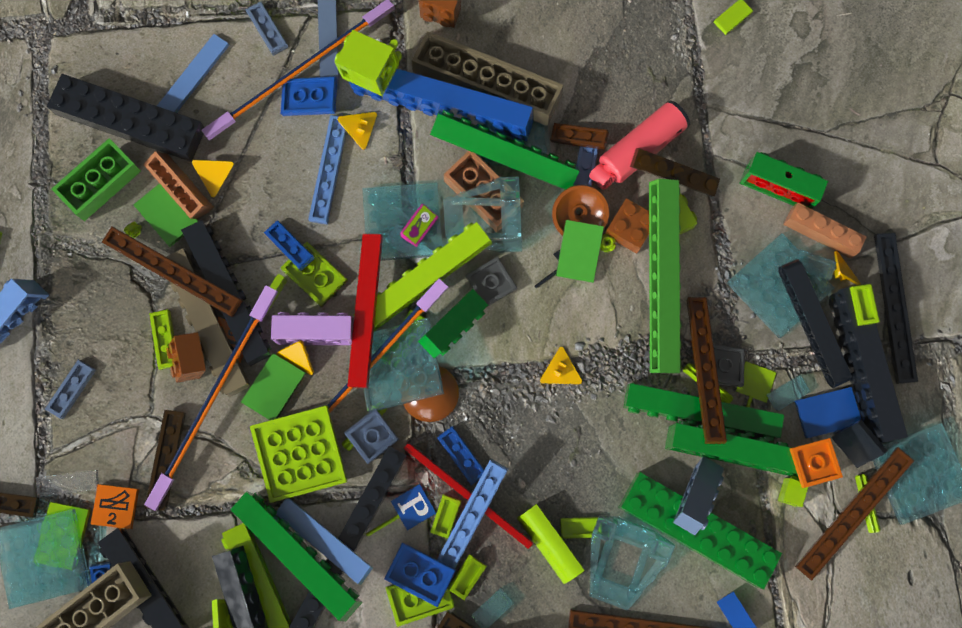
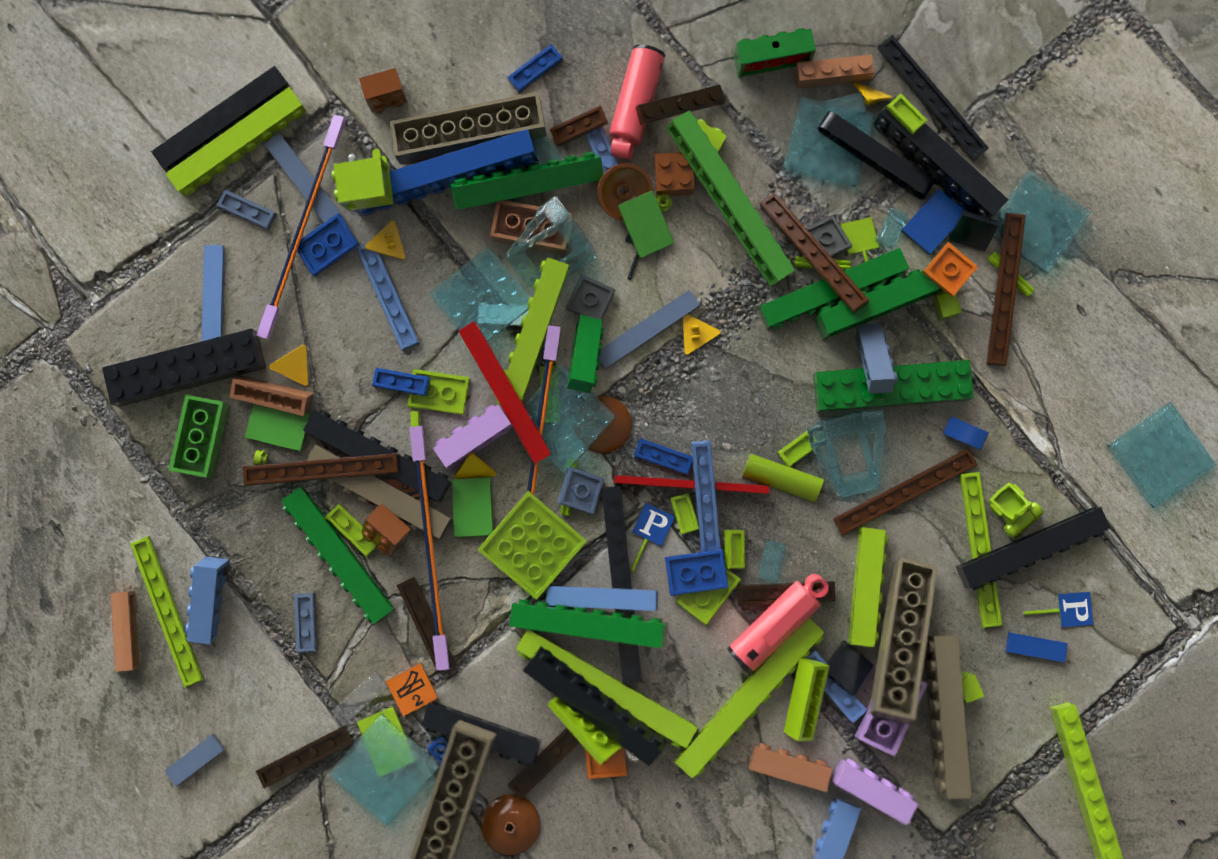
camera: 30 degrees left, 5 degrees up
slope [400,203,439,247] -> none
none -> green brick [281,487,396,624]
none -> blue tile [507,44,563,93]
none -> sand blue tile [597,290,700,369]

